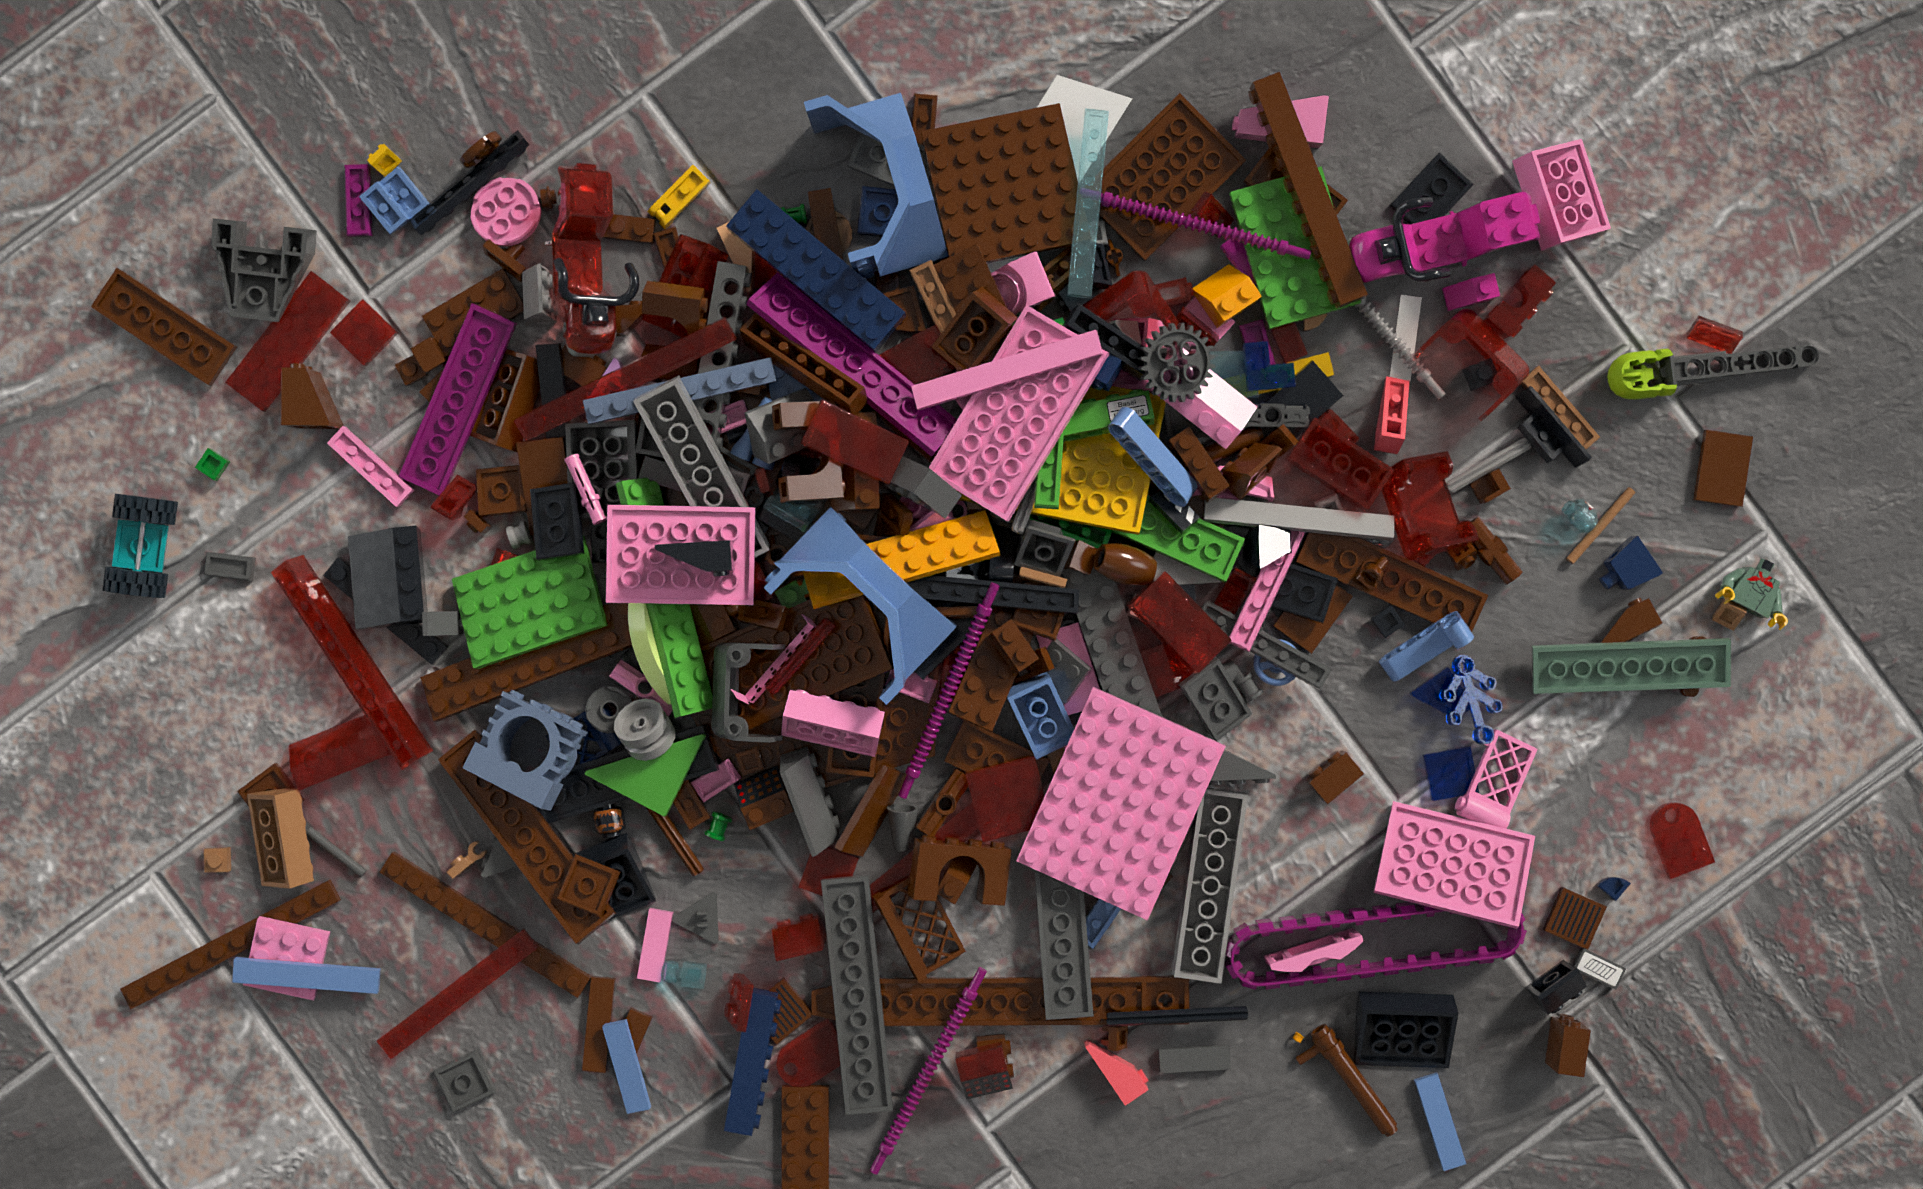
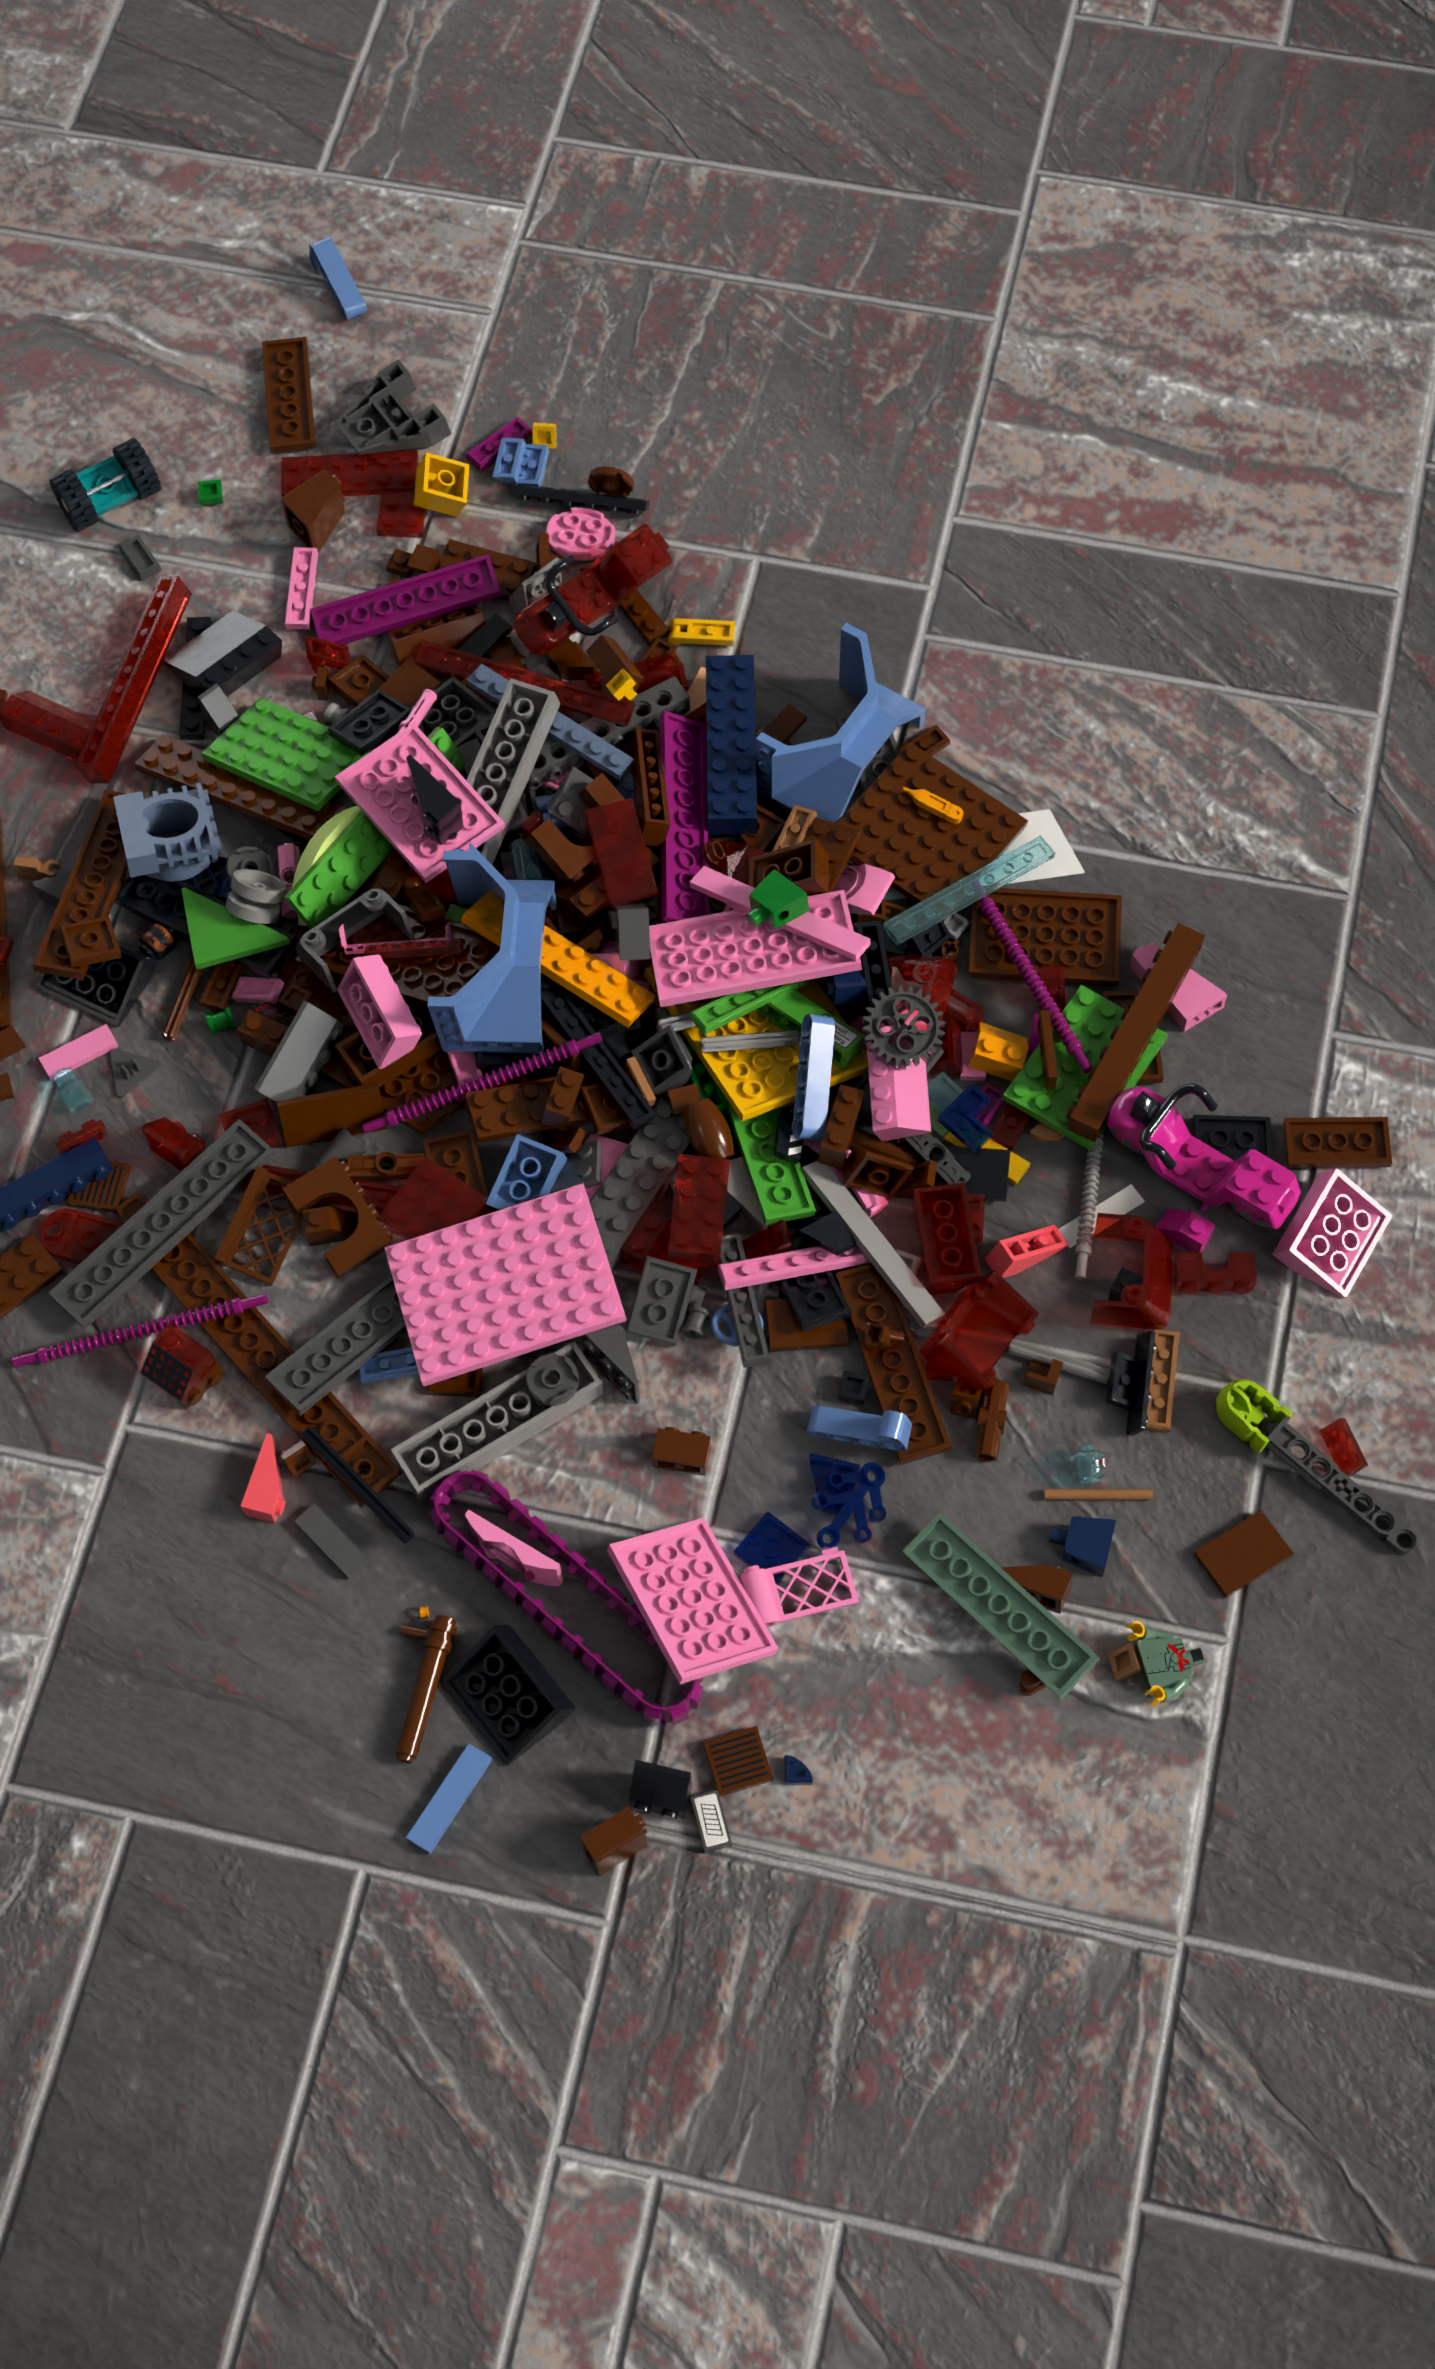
camera: 55 degrees right, 25 degrees down
green bush [781,204,808,225] -> none
clear red plate [1650,802,1715,879] -> none
none -> medium blue beam [309,236,367,321]
none -> yellow brick [414,452,469,517]
none -> dark grey tile [526,1353,579,1406]
none -> yellow tile [606,668,637,701]
none -> light grey axle [700,1030,800,1052]
none -> reddish brown plate [702,841,724,865]
none -> green torso [746,869,809,928]
none -> light orange piece [902,787,964,824]
none -> reddish brown tile [1037,1010,1058,1090]
none -> reddish brown plate [1283,1117,1392,1169]

